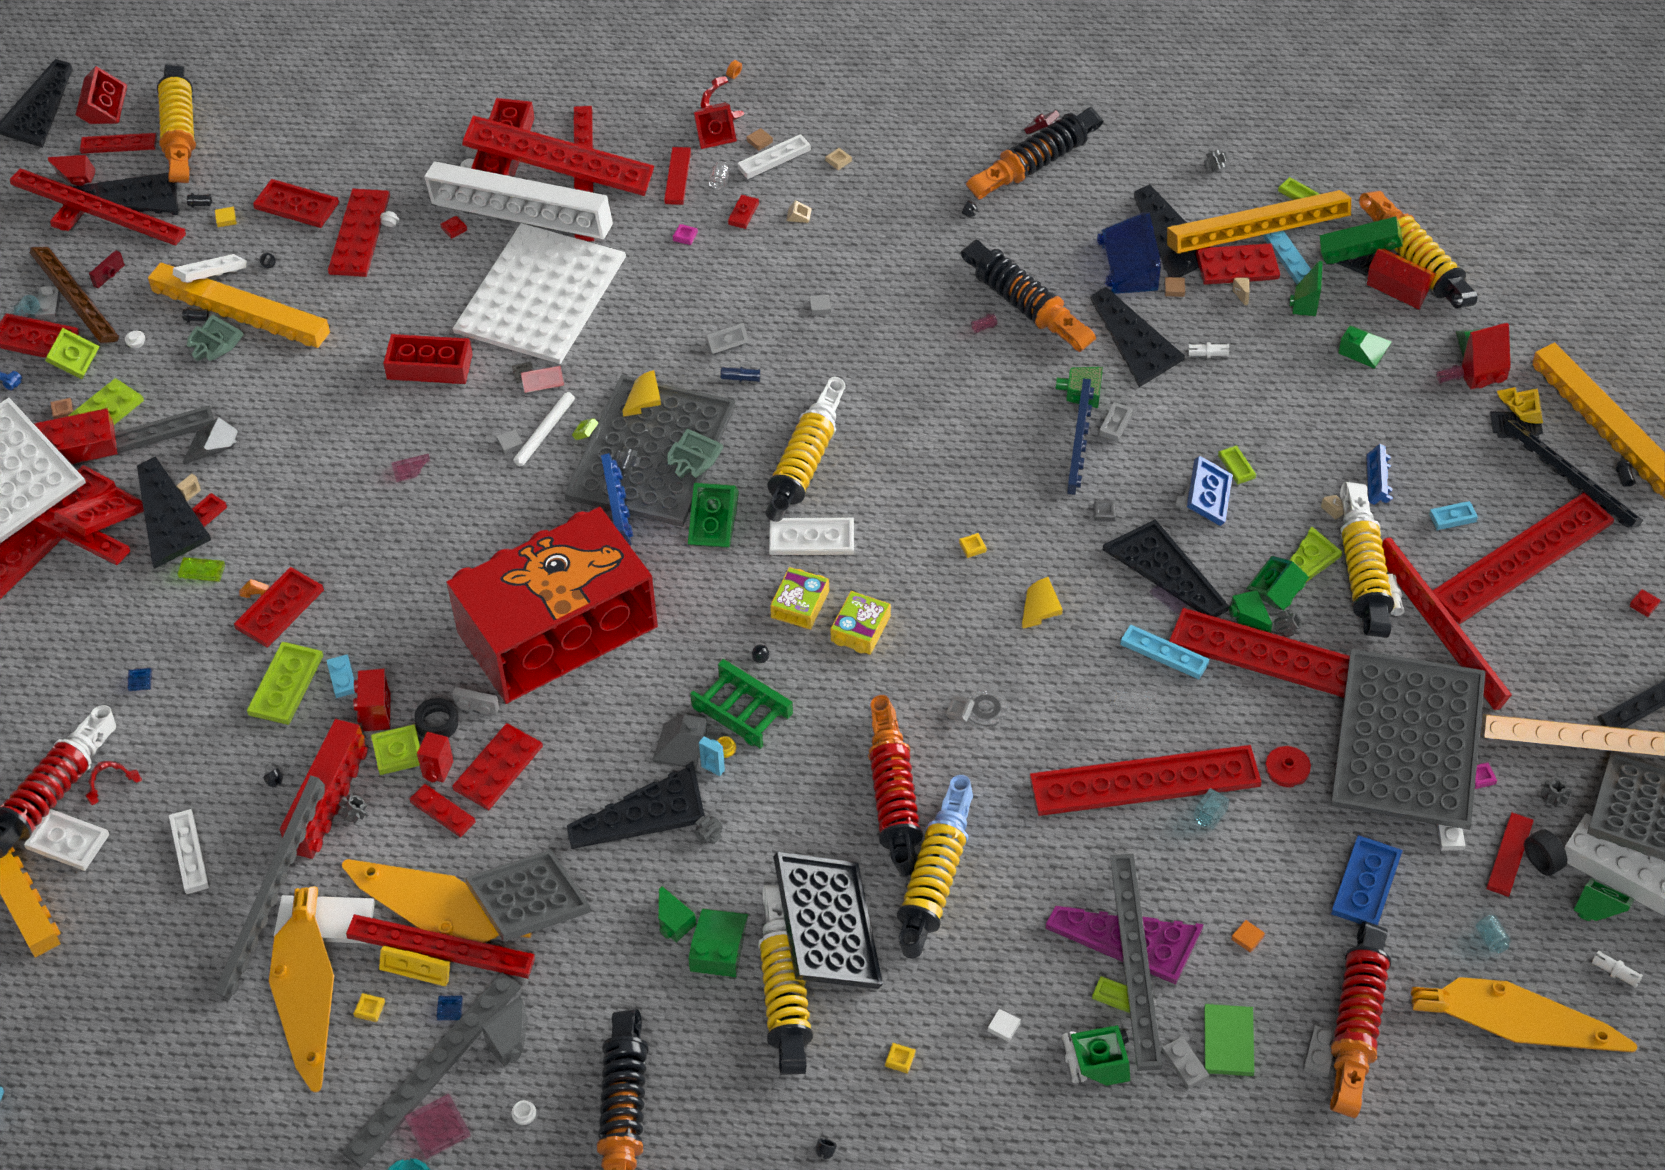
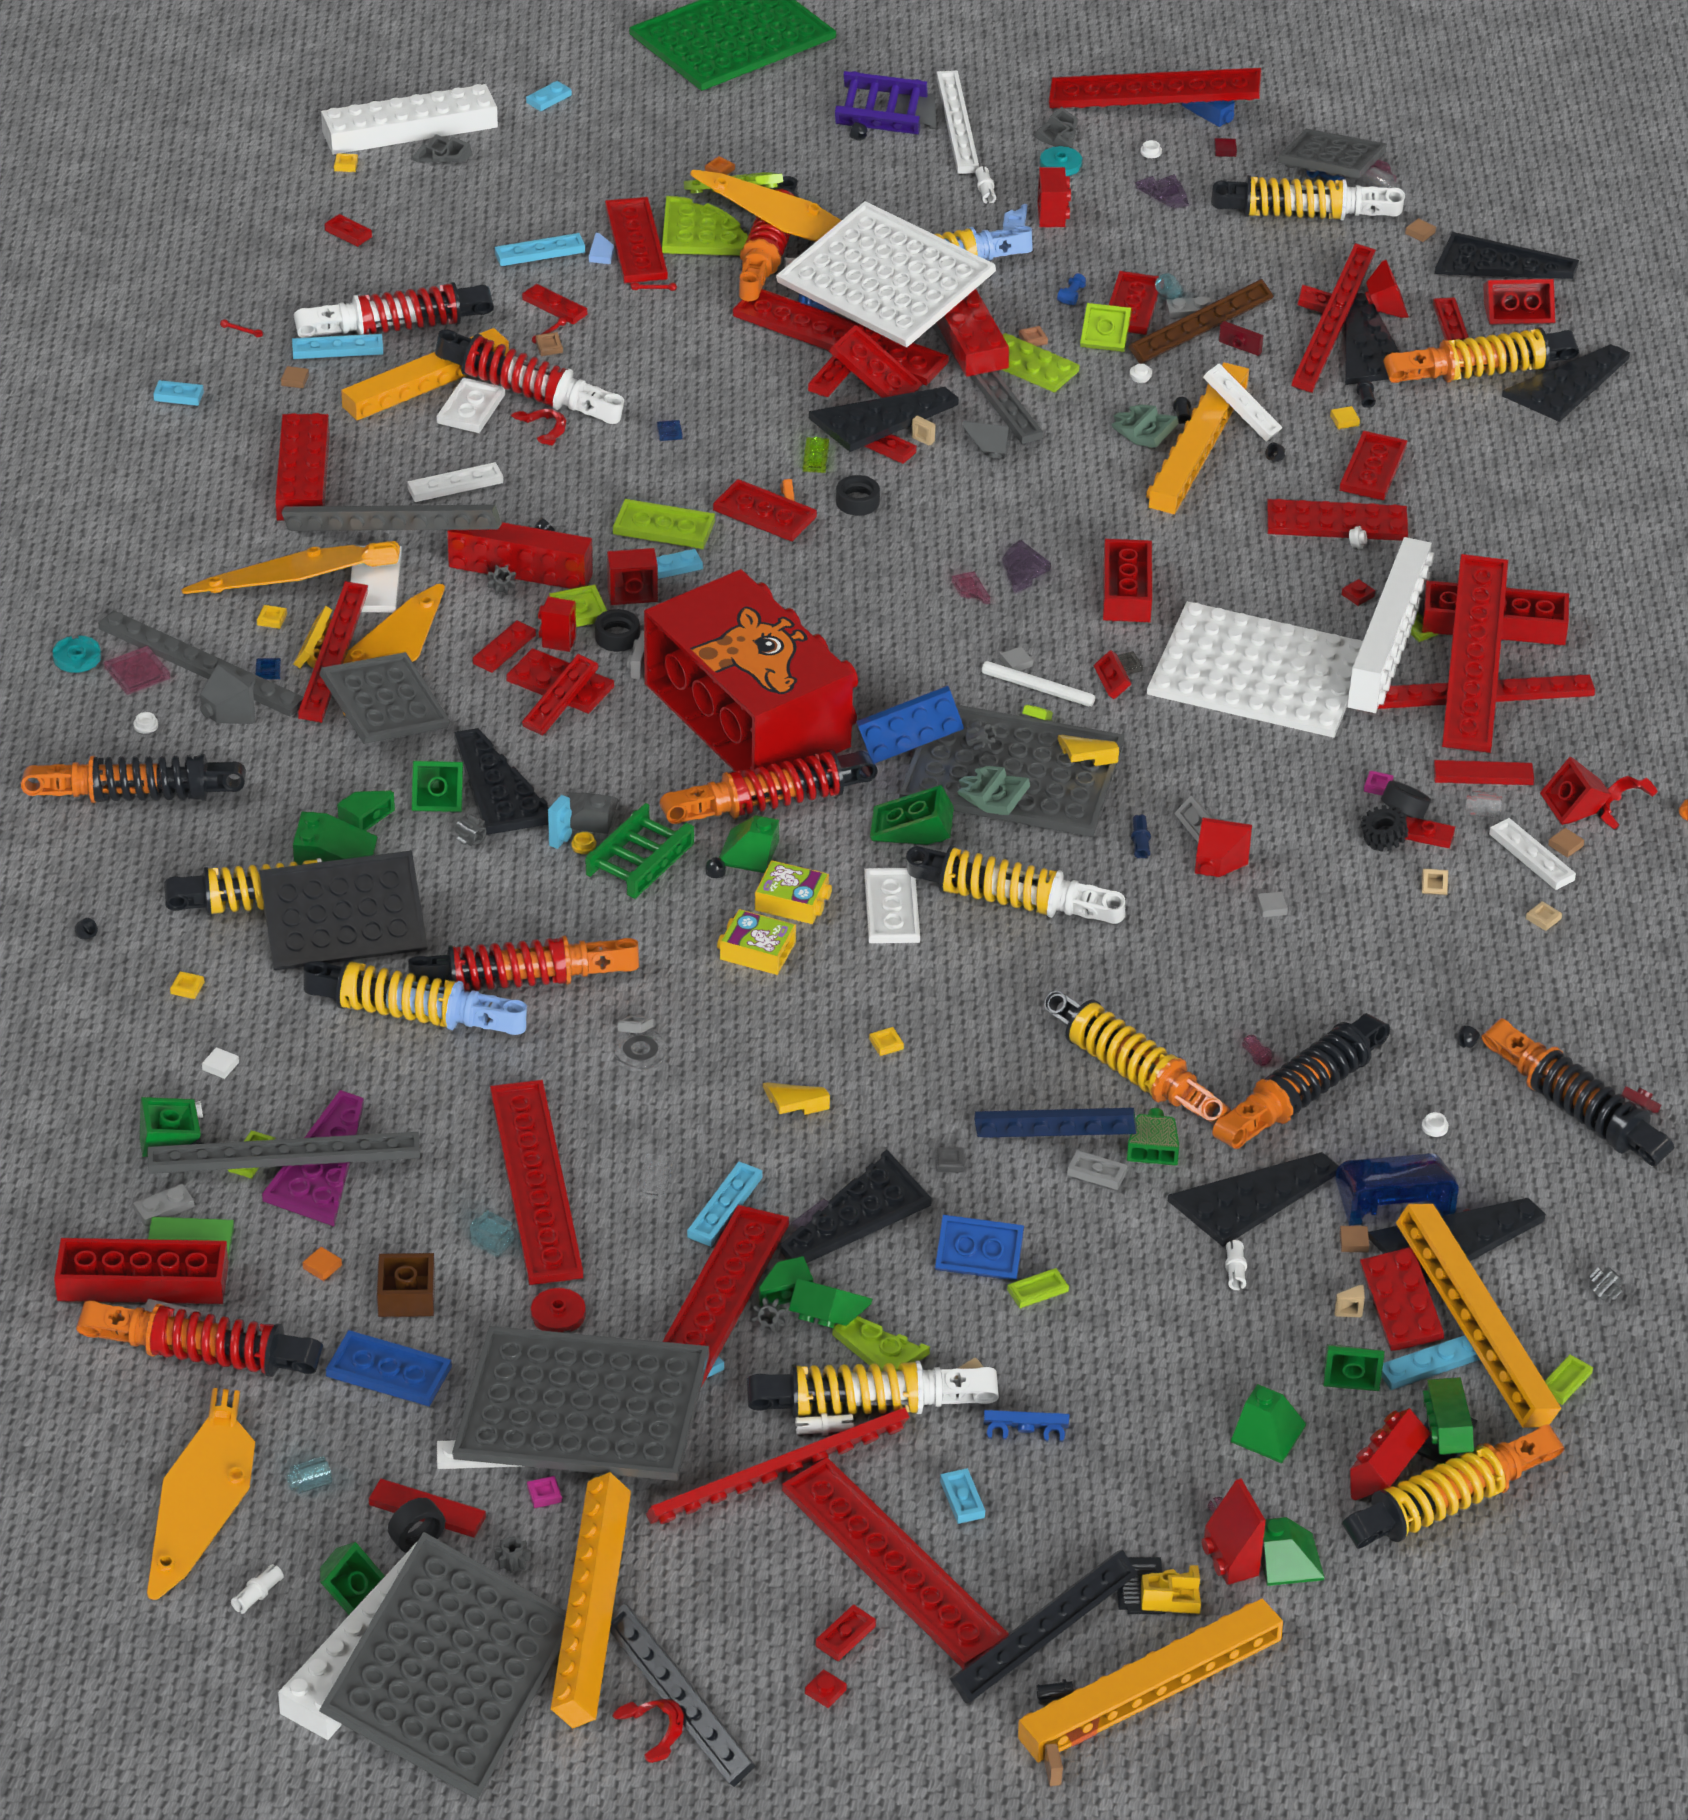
camera: 85 degrees right, 10 degrees down
none -> red brick [54,1238,229,1304]
none -> red brick [275,413,330,521]
none -> reddish brown brick [377,1253,435,1317]
none -> green slope [412,761,463,812]
none -> red tile [522,654,599,736]
none -> piece [659,749,878,824]
none -> green slope [719,815,779,873]
none -> red plate [816,1604,876,1661]
none -> black tyre [836,475,880,516]
none -> clear purple slope [1002,539,1051,594]
none -> piece [1044,991,1231,1125]
none -> red slope [1195,817,1252,877]
none -> black tyre [1361,805,1408,851]
none -> black tyre [1381,781,1431,819]
none -> white plate [1422,1112,1449,1137]
none -> black wing [1502,344,1630,422]

